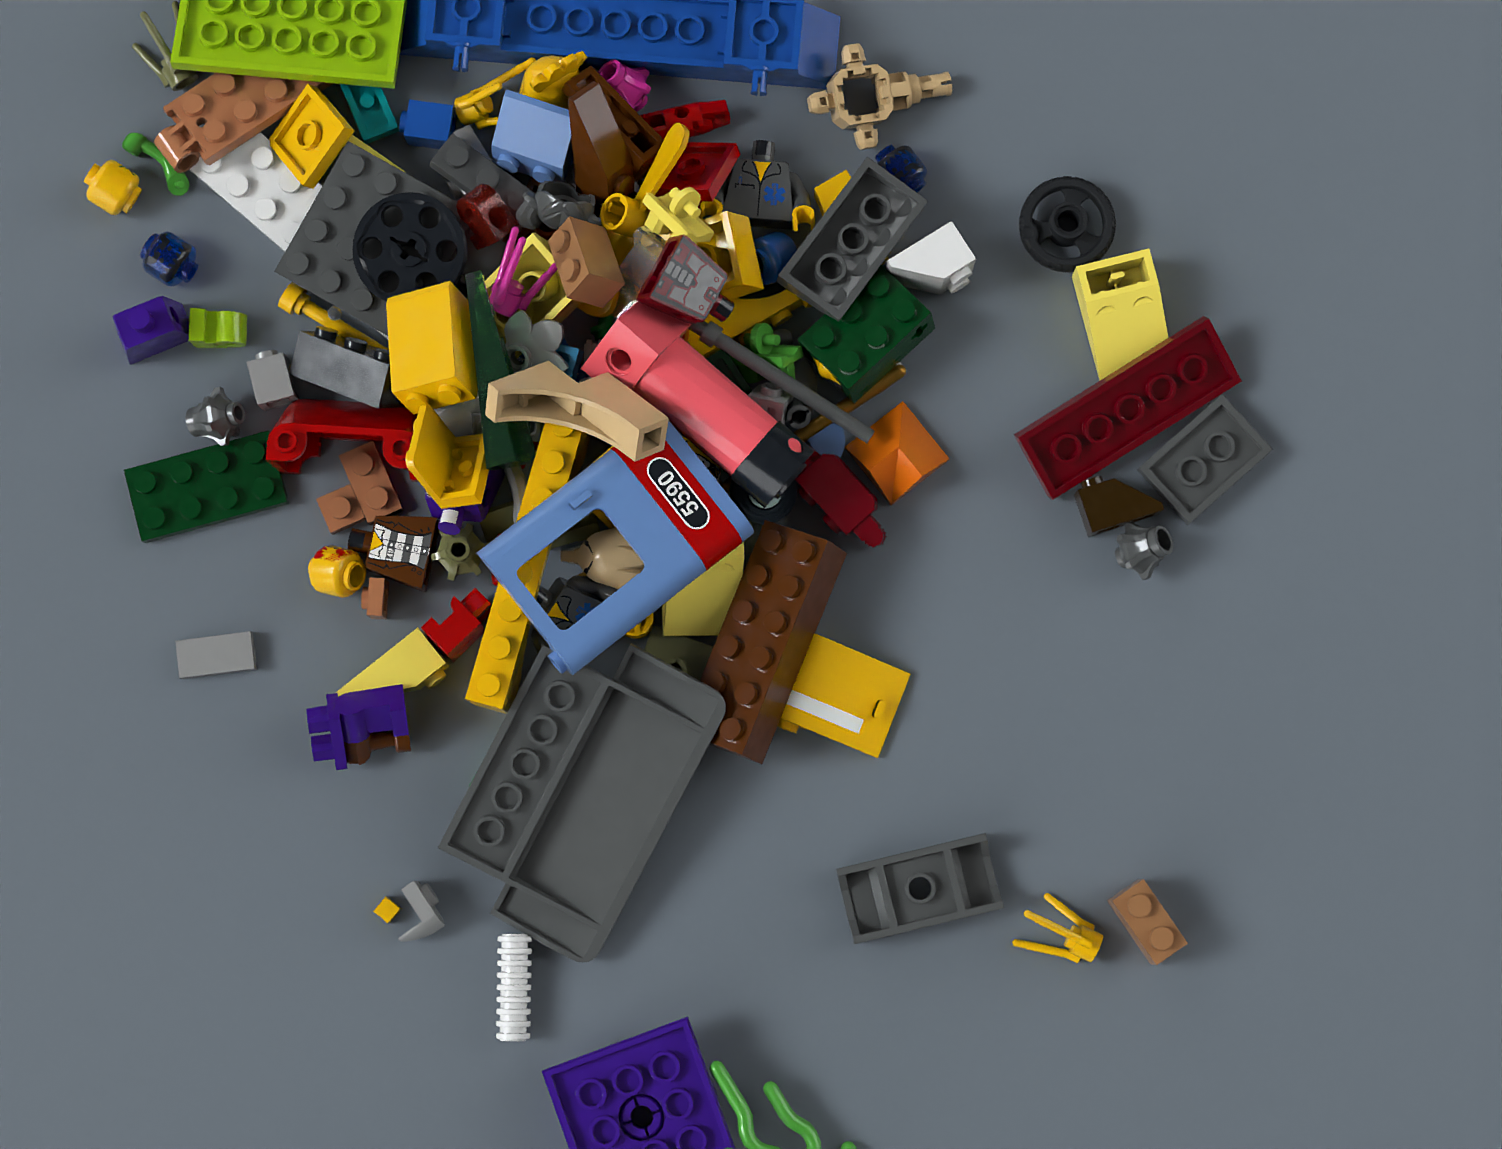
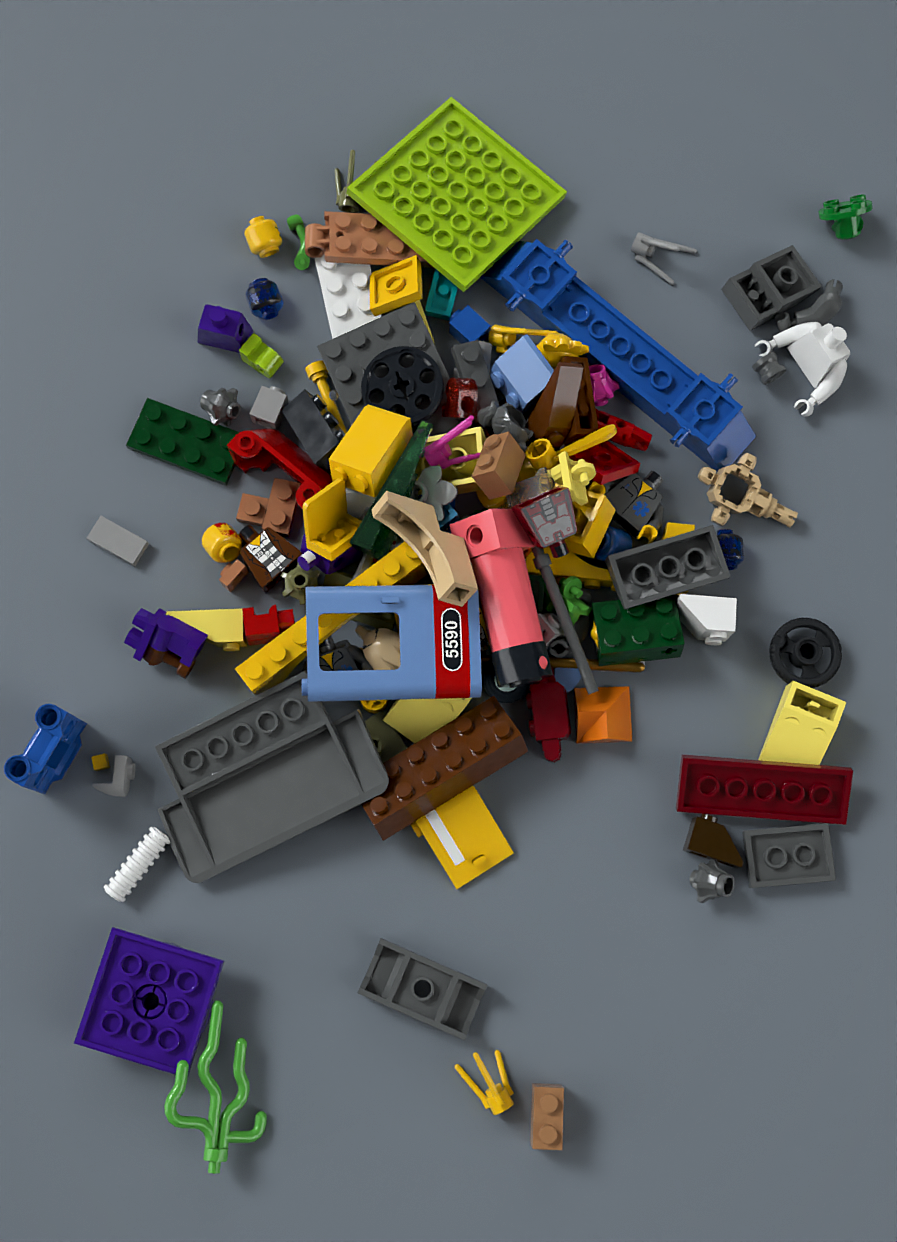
camera: 30 degrees right, 5 degrees down
none -> blue piece [4,704,87,794]

